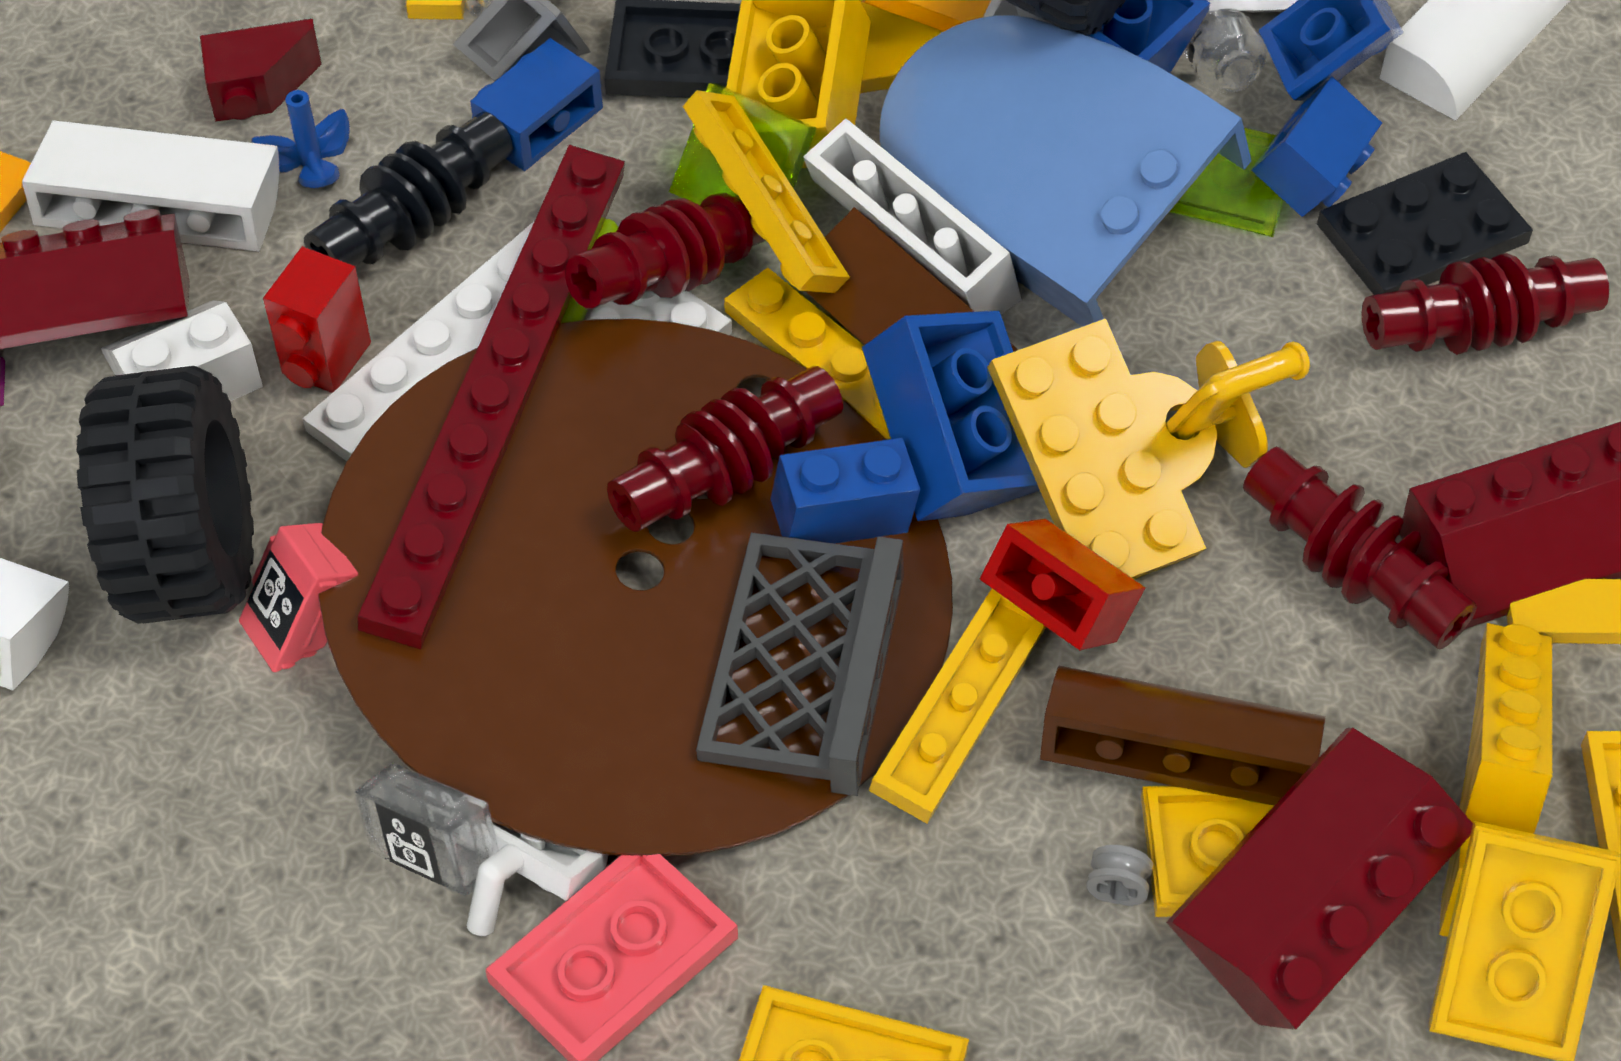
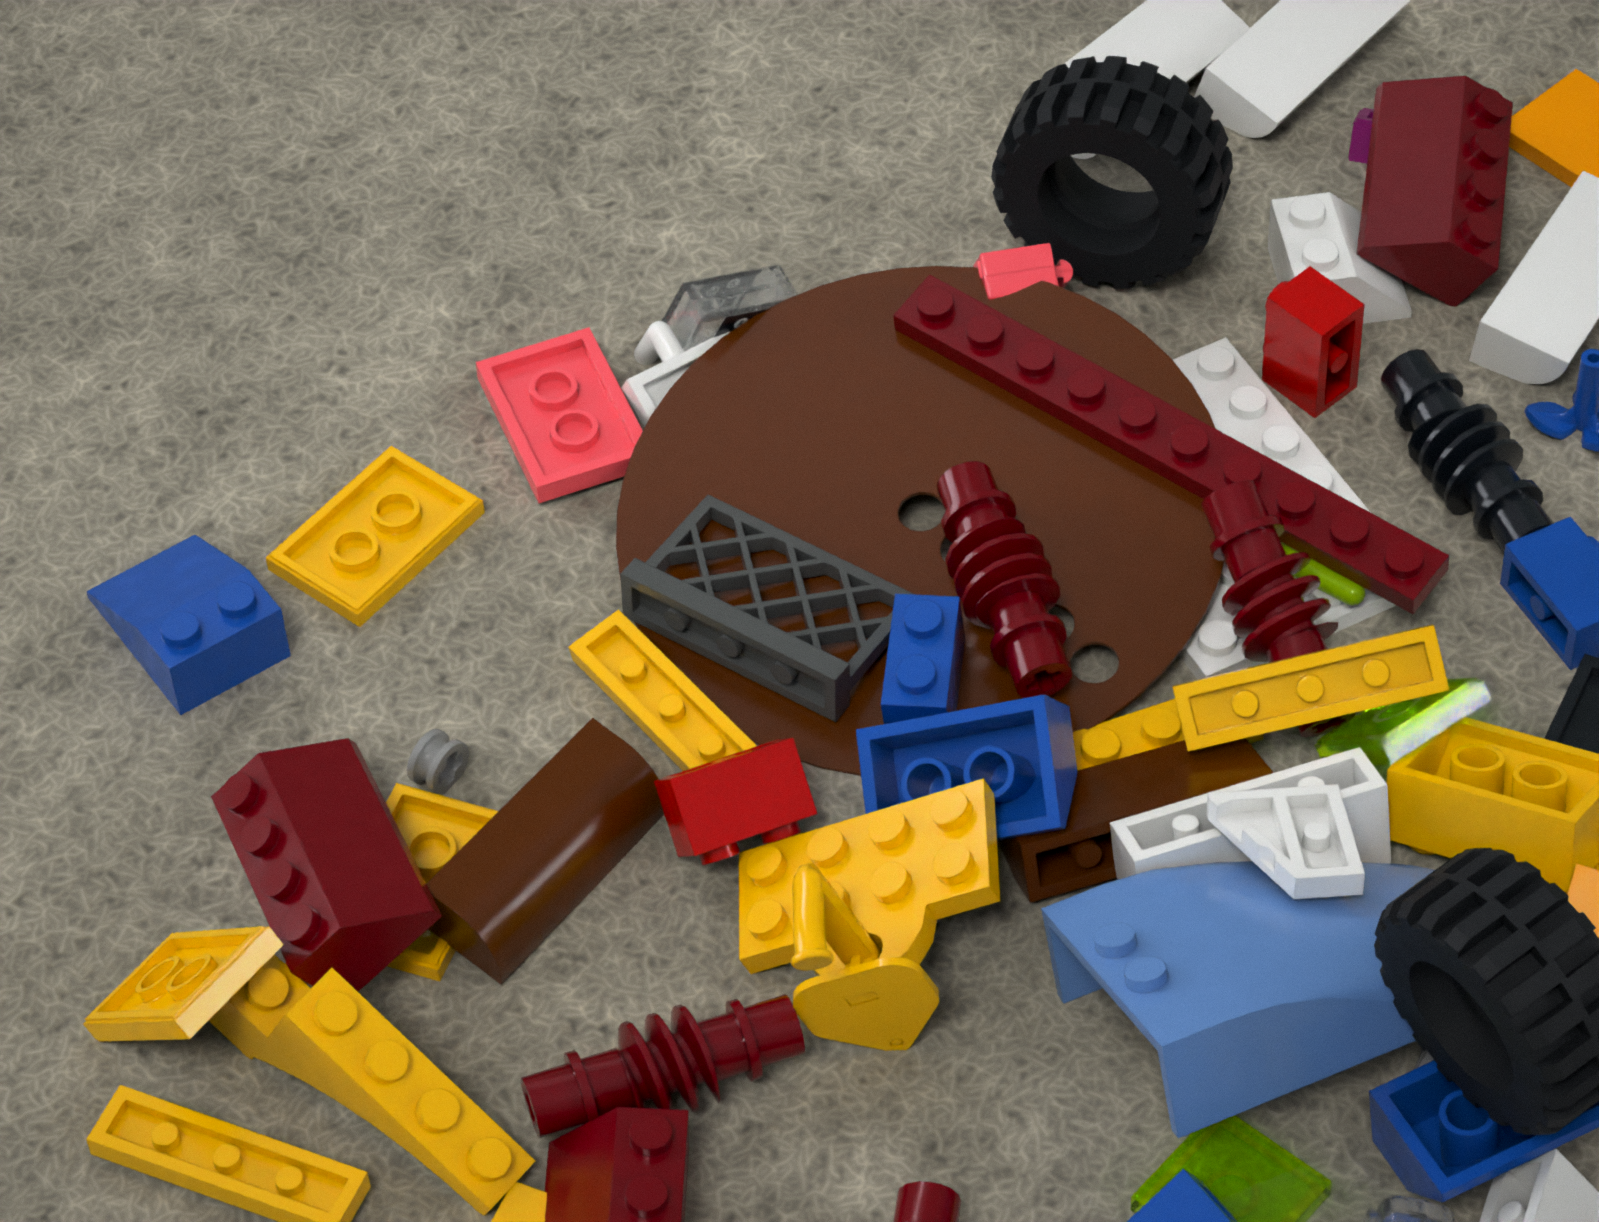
camera: 115 degrees right, 5 degrees down
none -> white wing [1206,784,1365,900]

